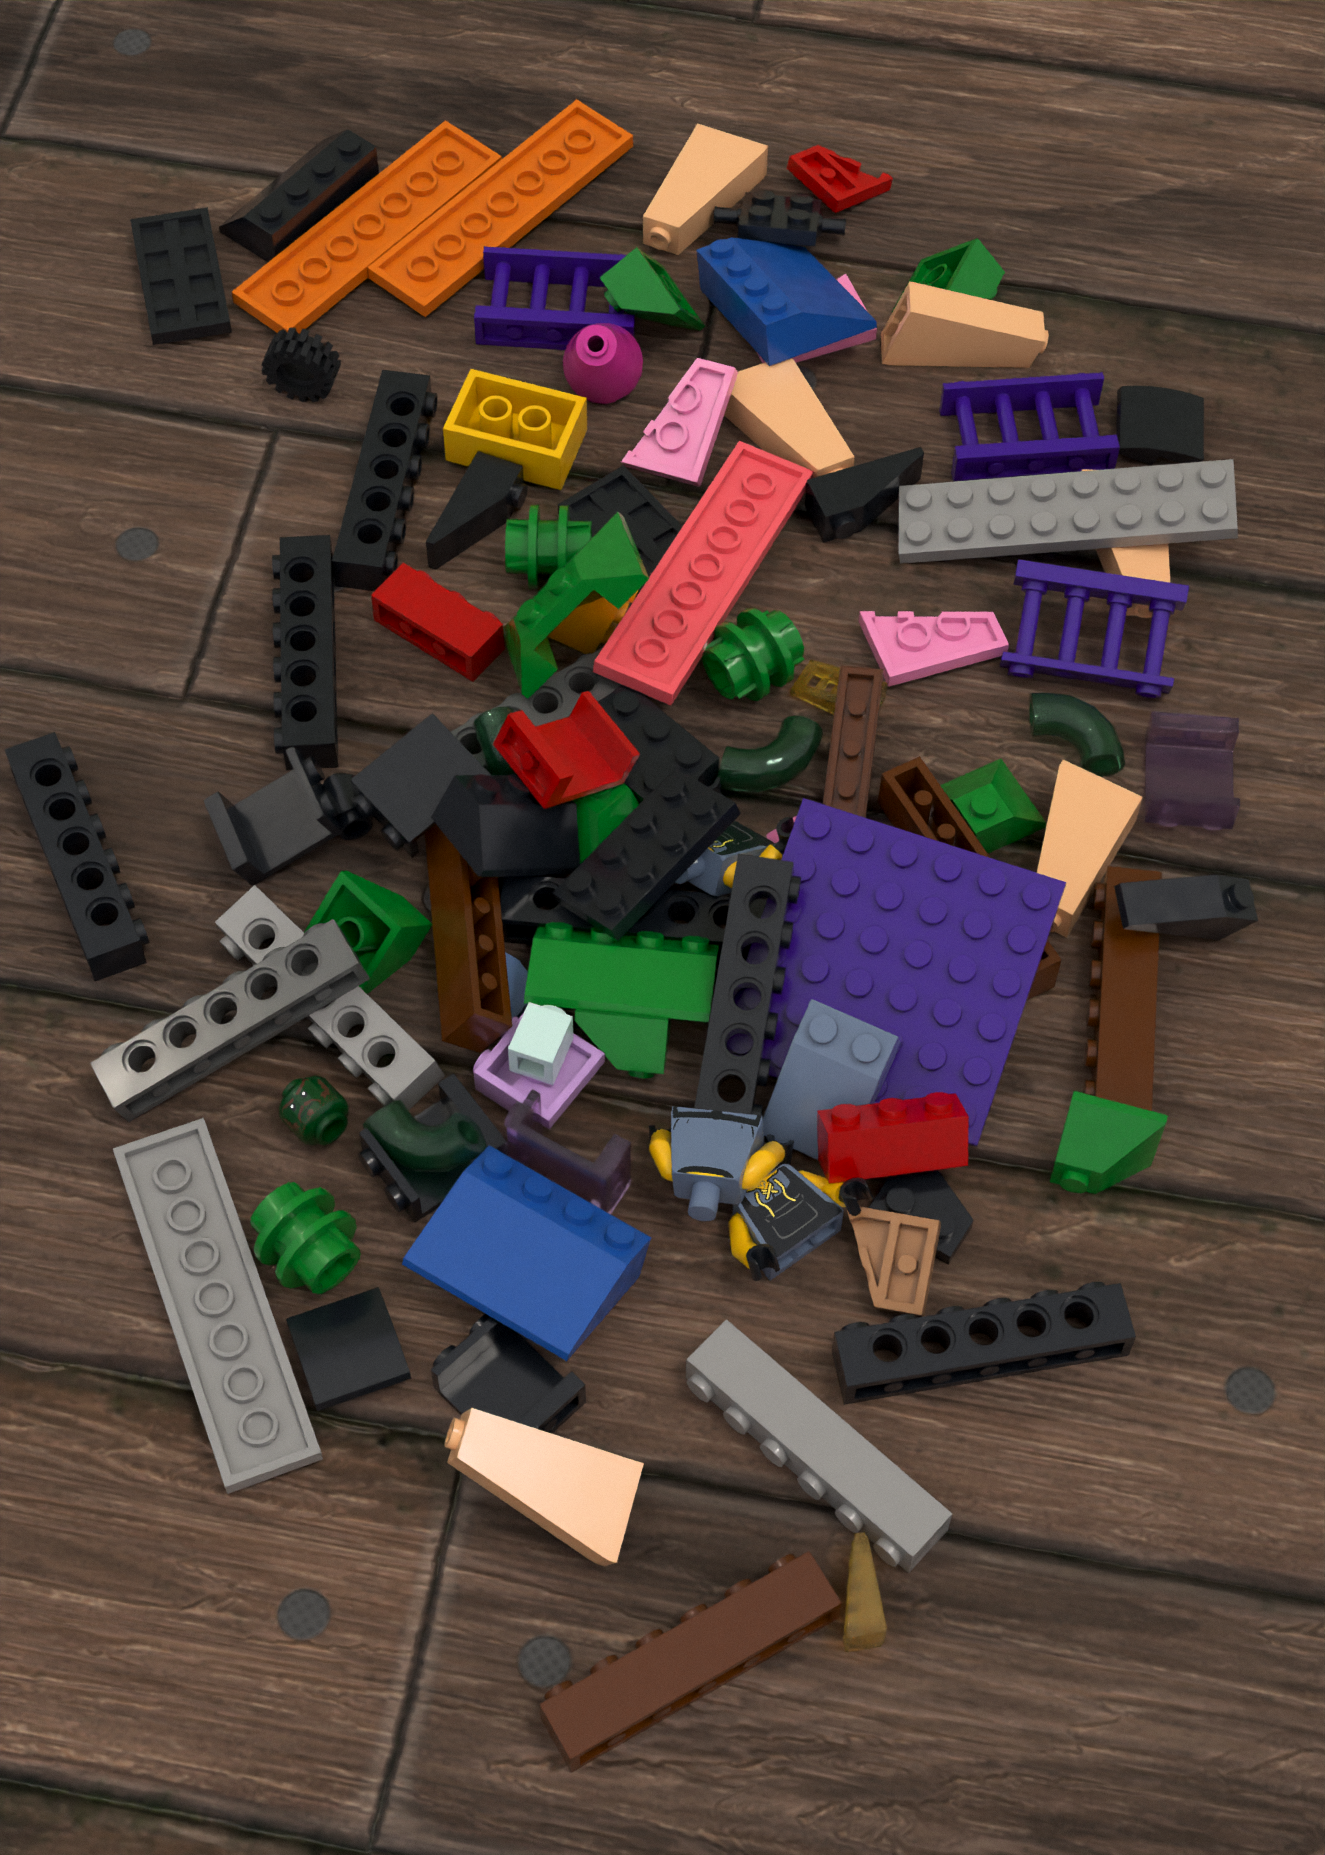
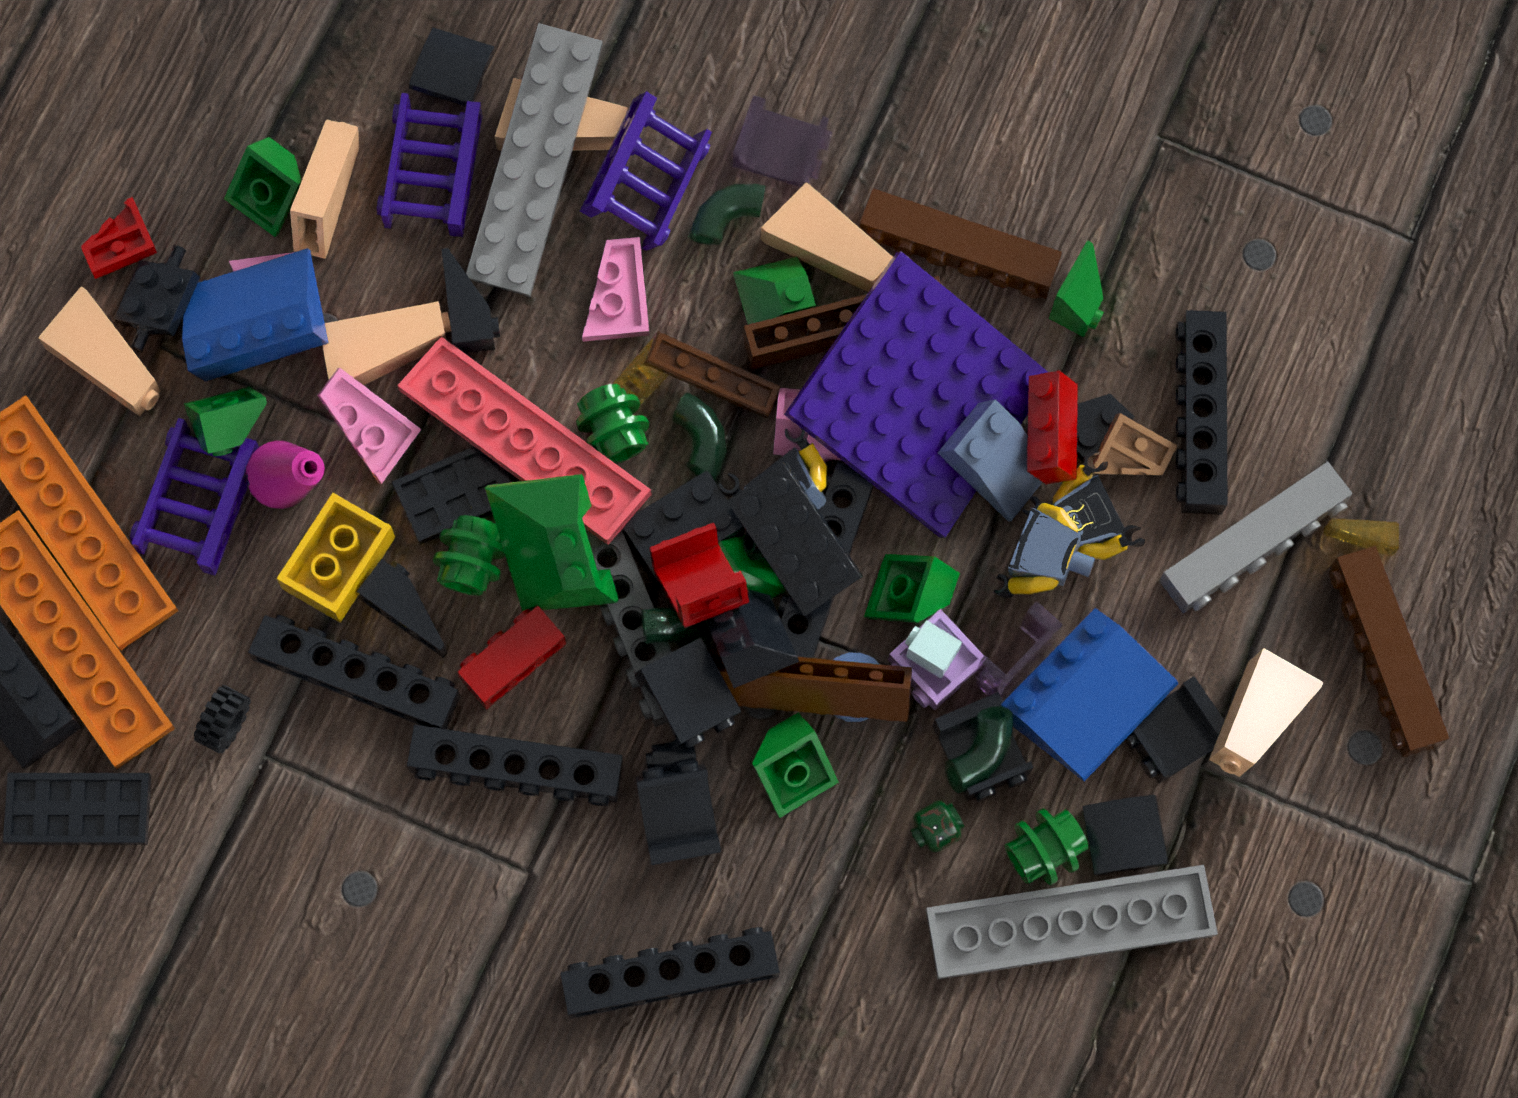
camera: 80 degrees left, 15 degrees up
dark grey brick [90,919,370,1122] -> none
light grey brick [215,885,445,1114] -> none
green slope [524,922,719,1022] -> none
black brick [694,853,801,1116] -> none
black slope [1114,875,1258,940] -> none

